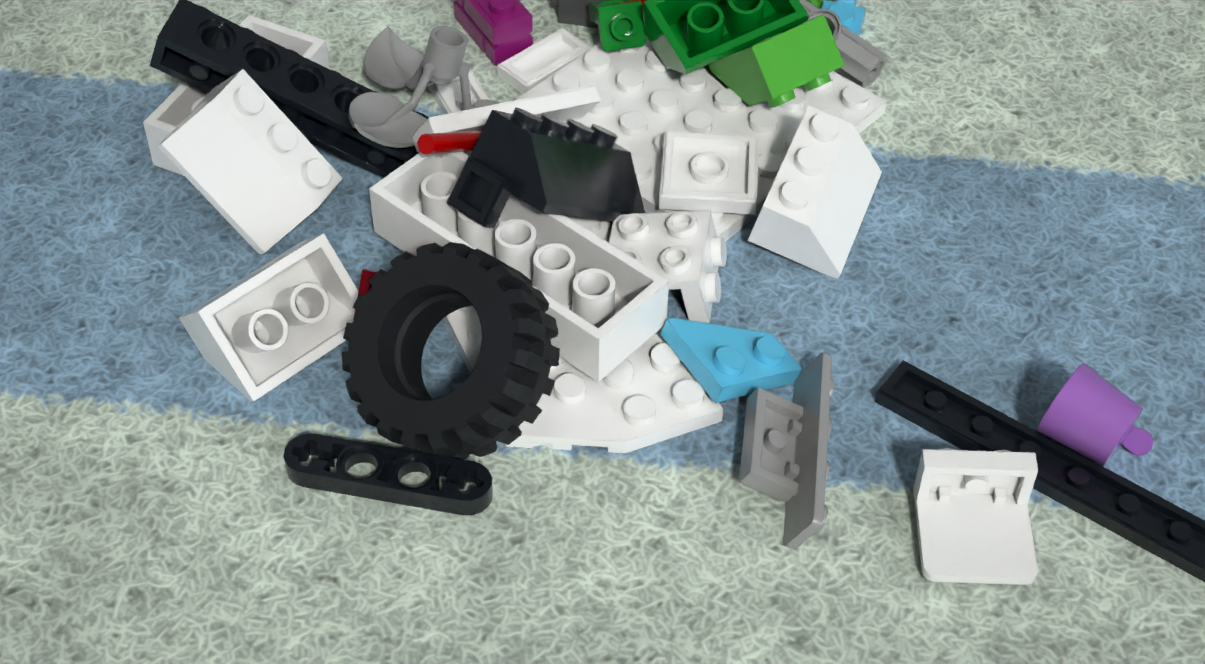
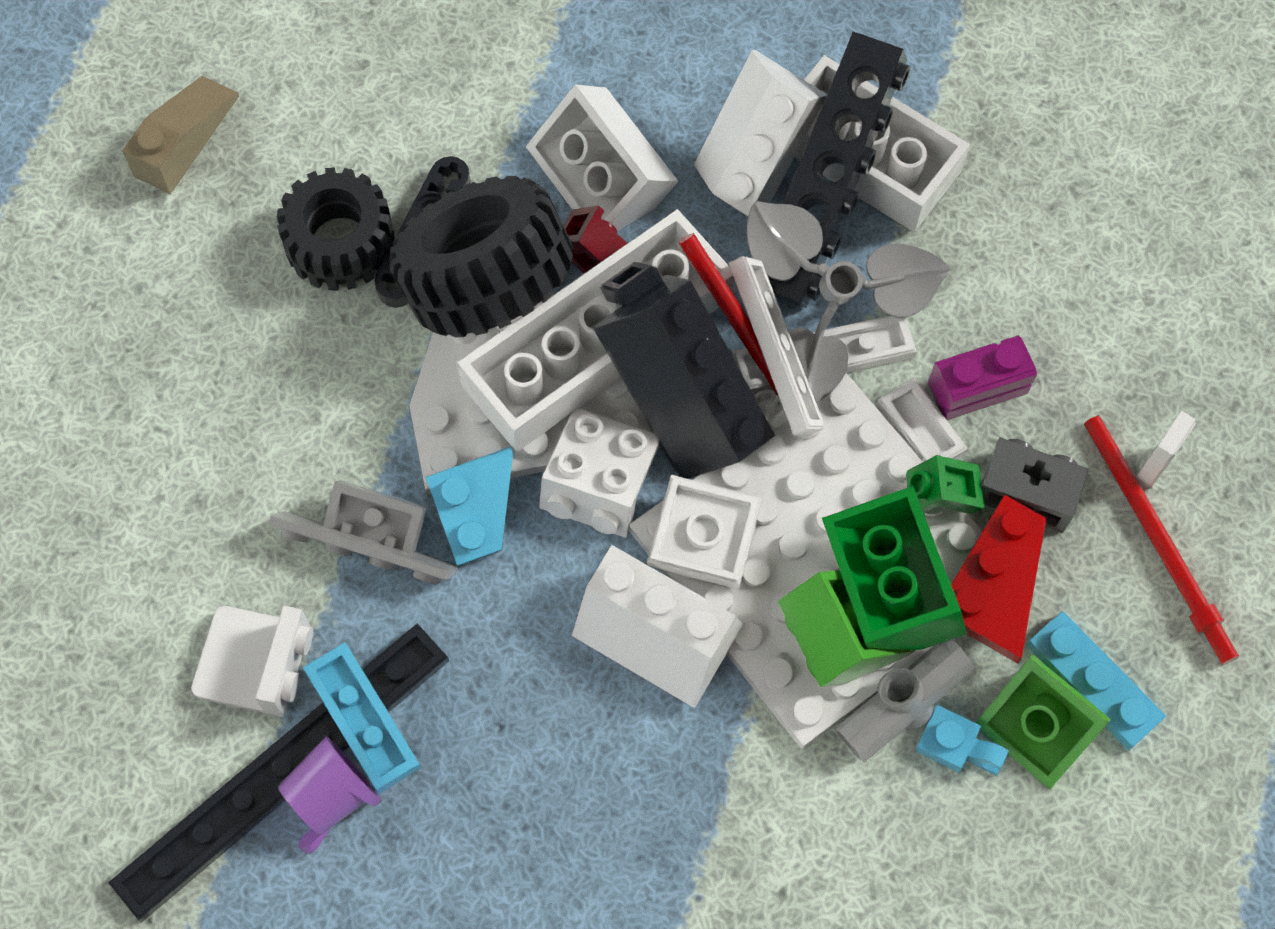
camera: 100 degrees right, 20 degrees up
none -> black tyre [277,167,395,291]
none -> medium azure plate [303,642,421,794]

